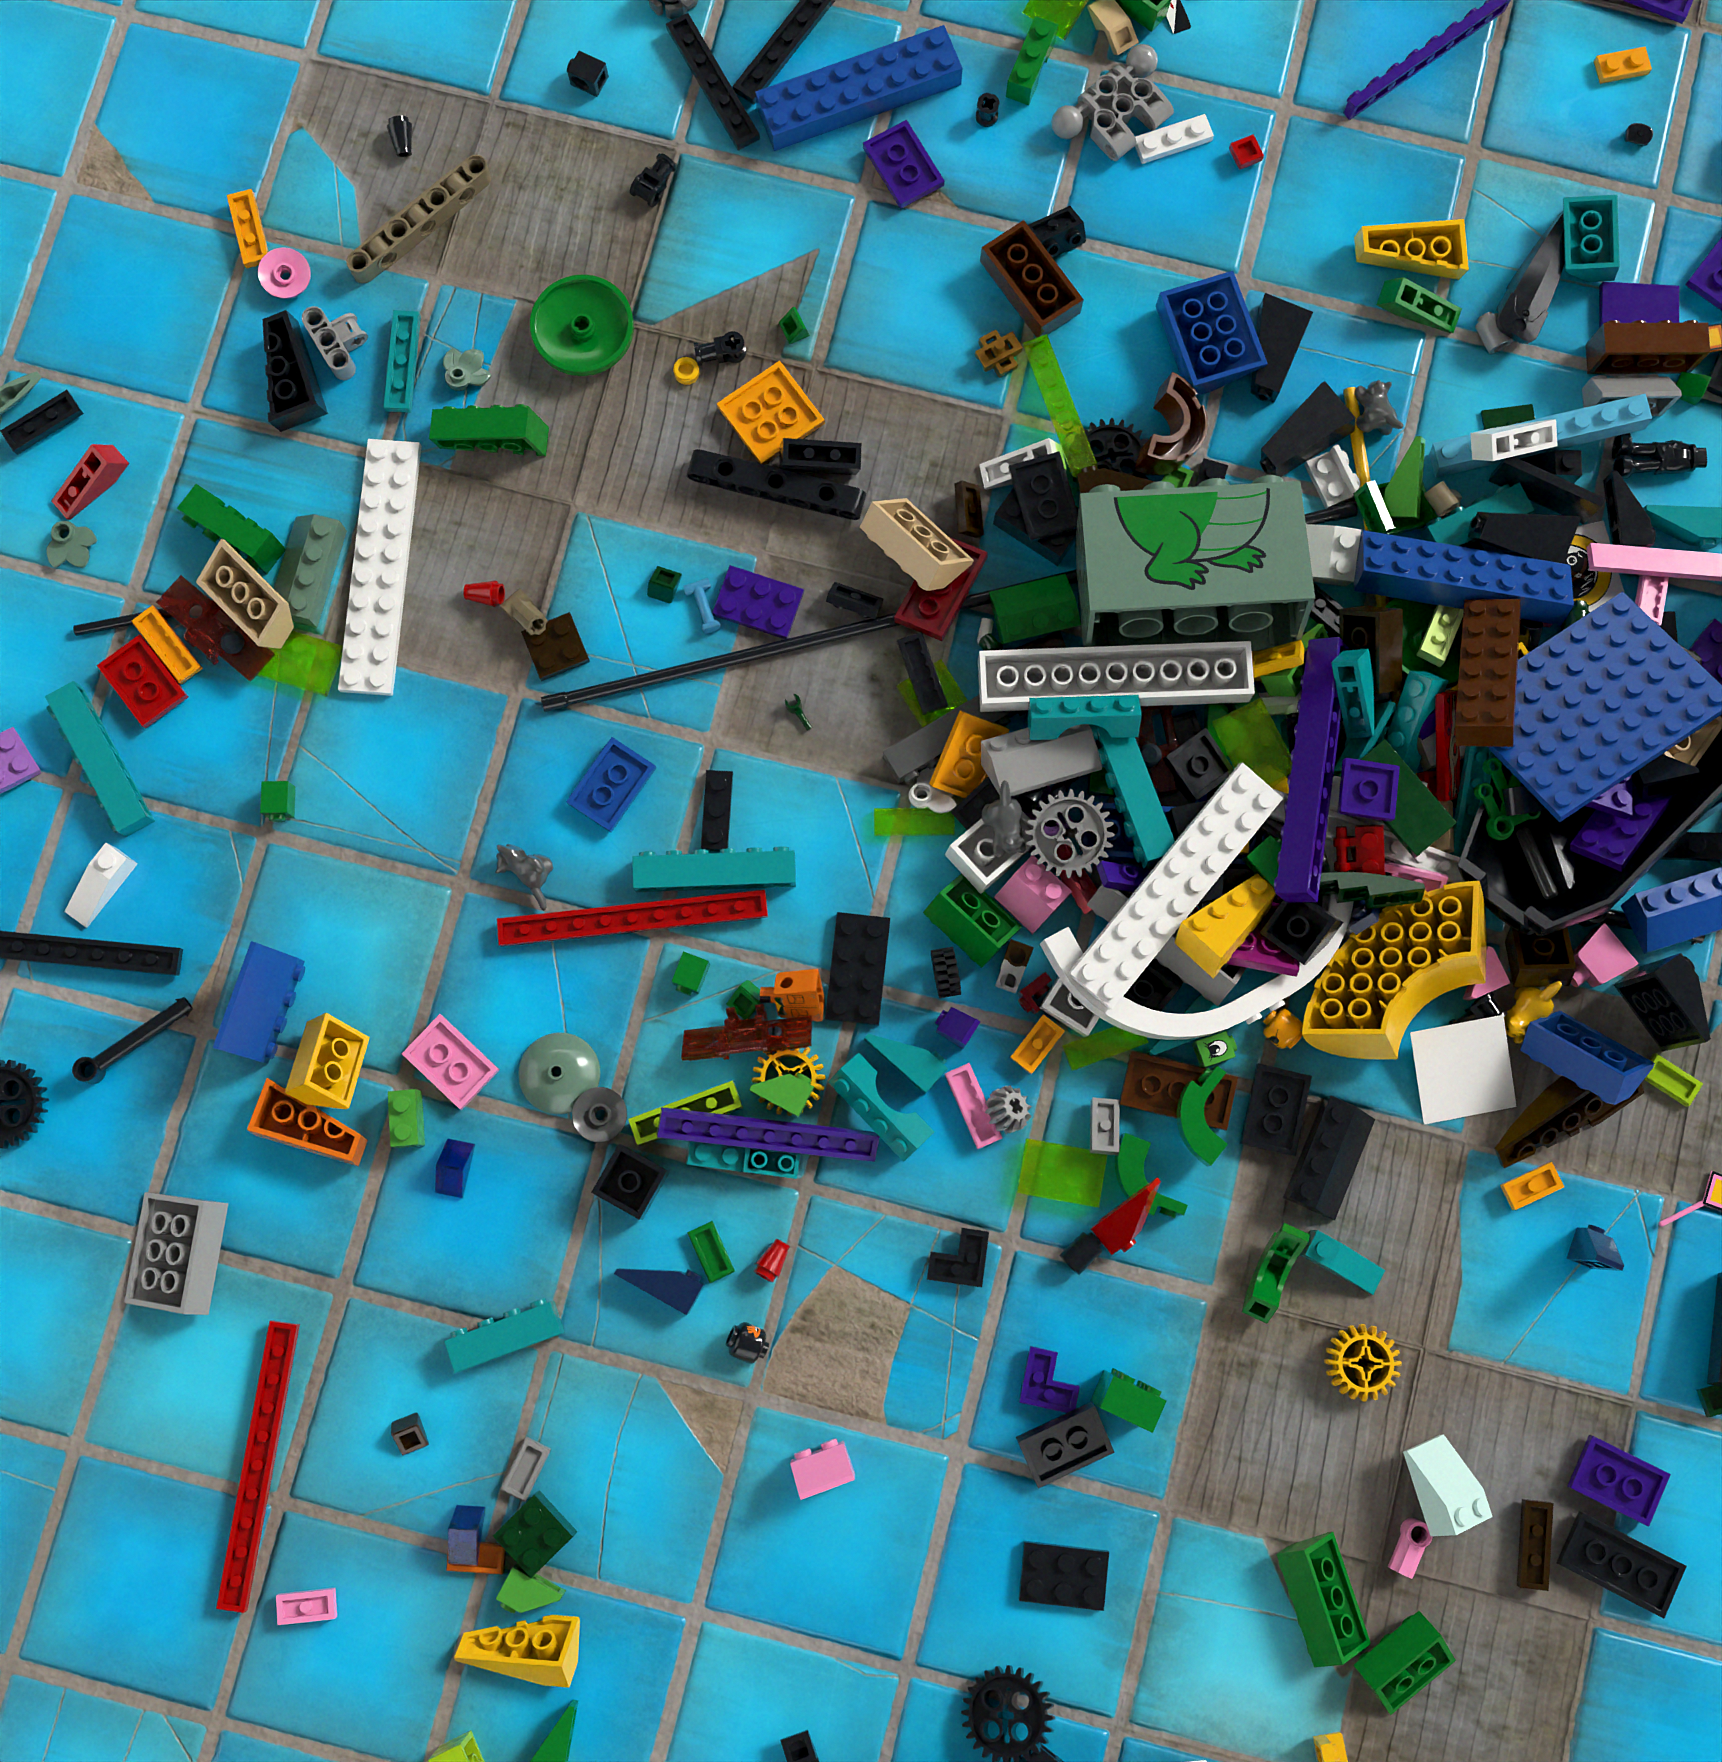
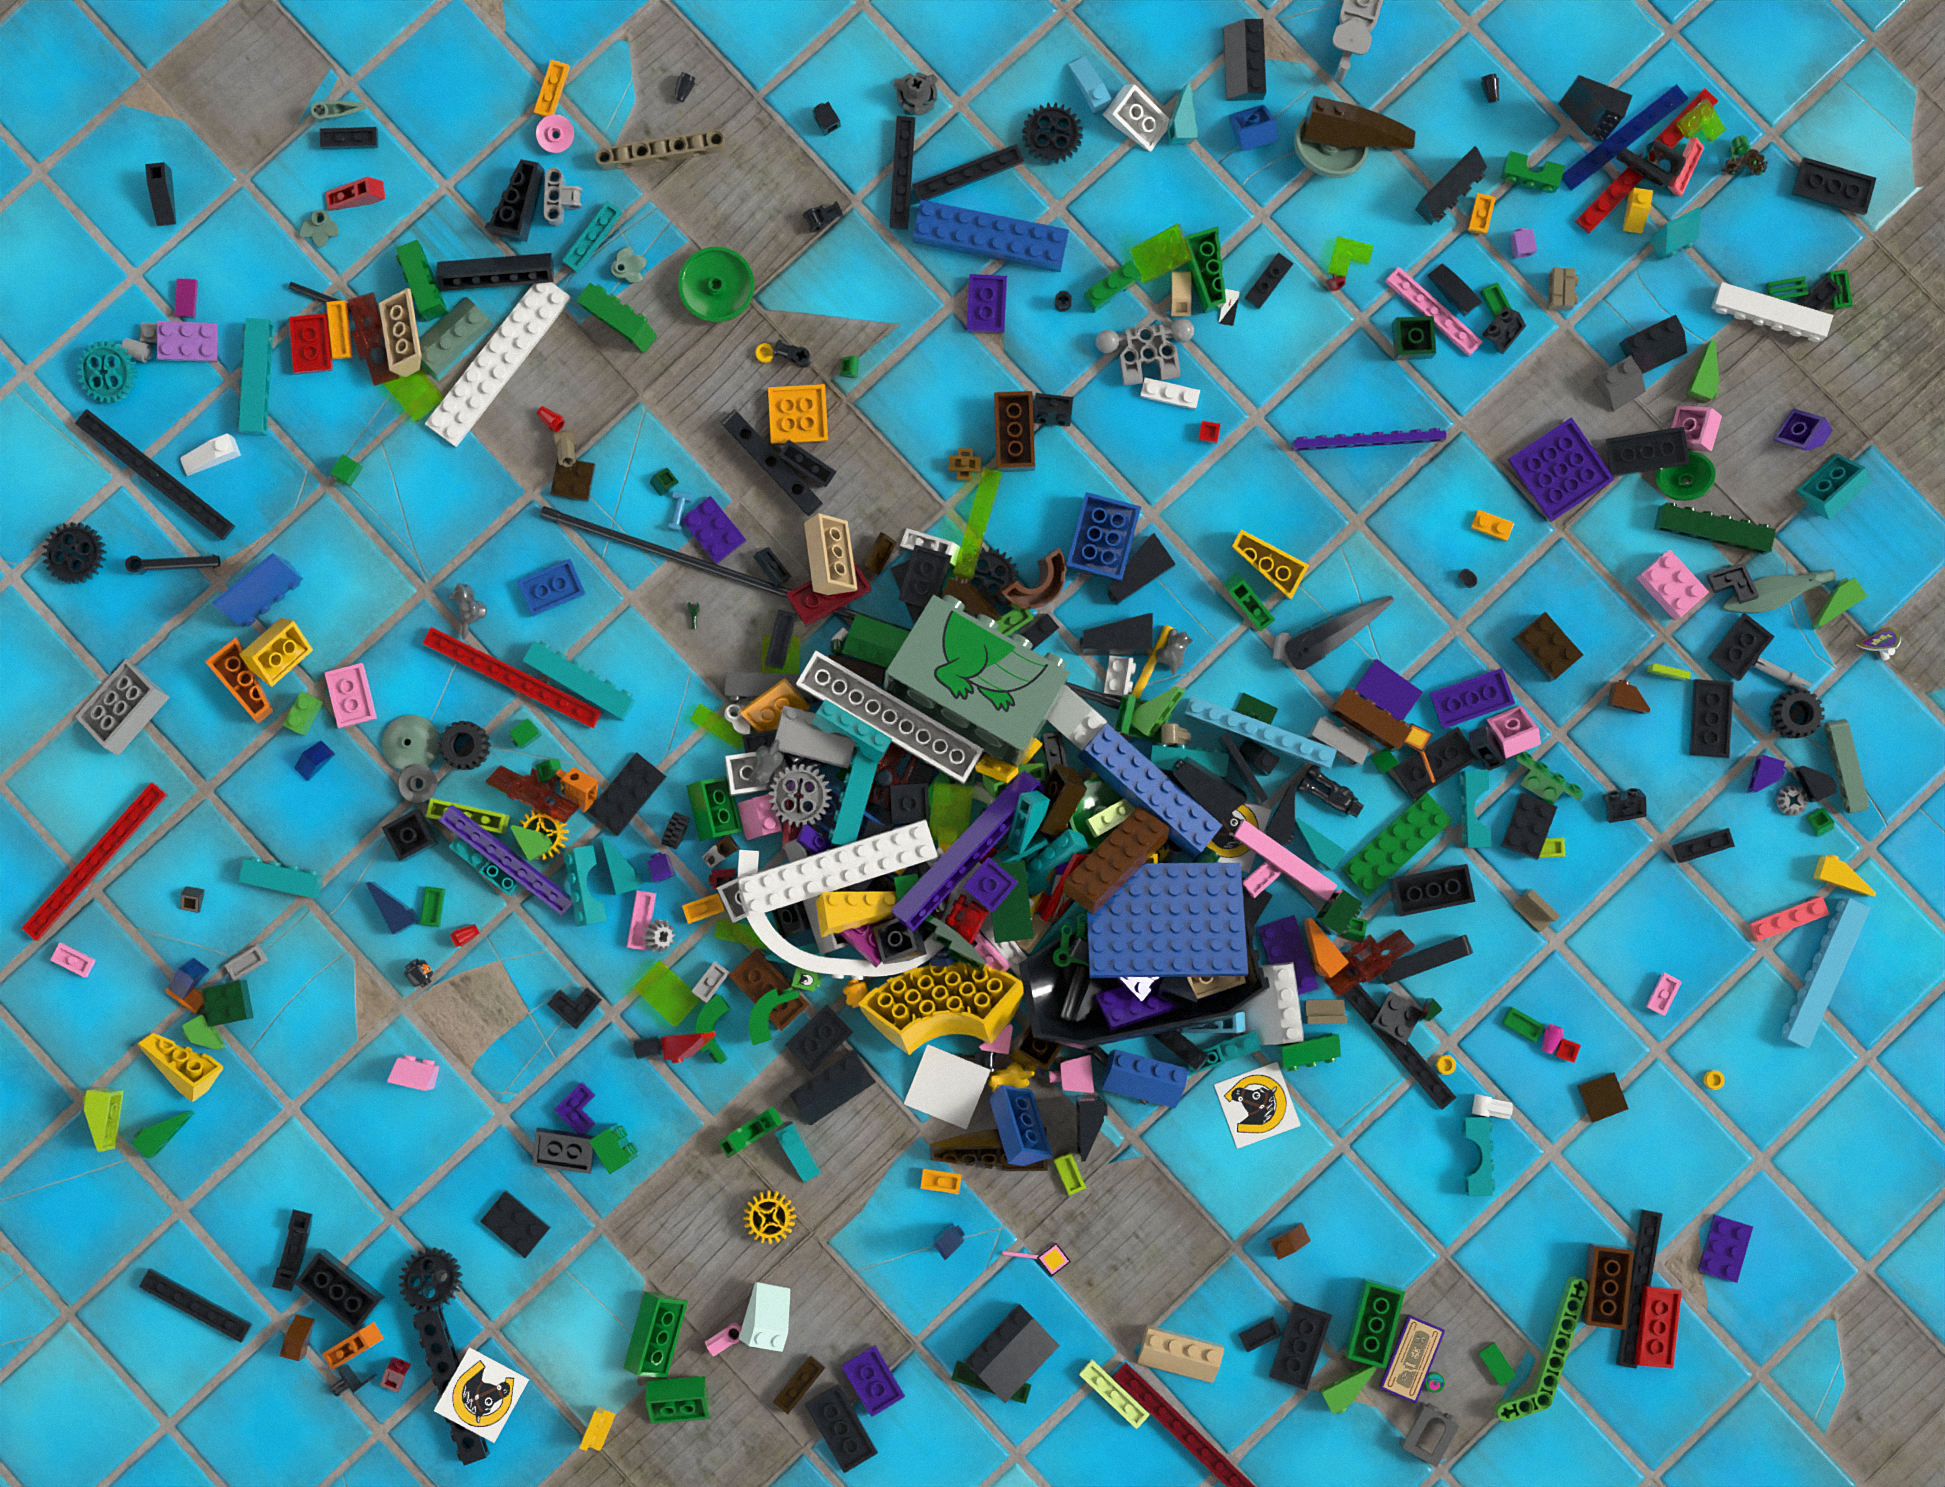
camera: 30 degrees right, 5 degrees up
black plate [701,770,733,851] -> none
white slope [1470,419,1557,461] -> none
teal slope [1563,195,1620,282] -> none
none -> black brick [436,253,554,291]
none -> black tyre [438,721,491,770]

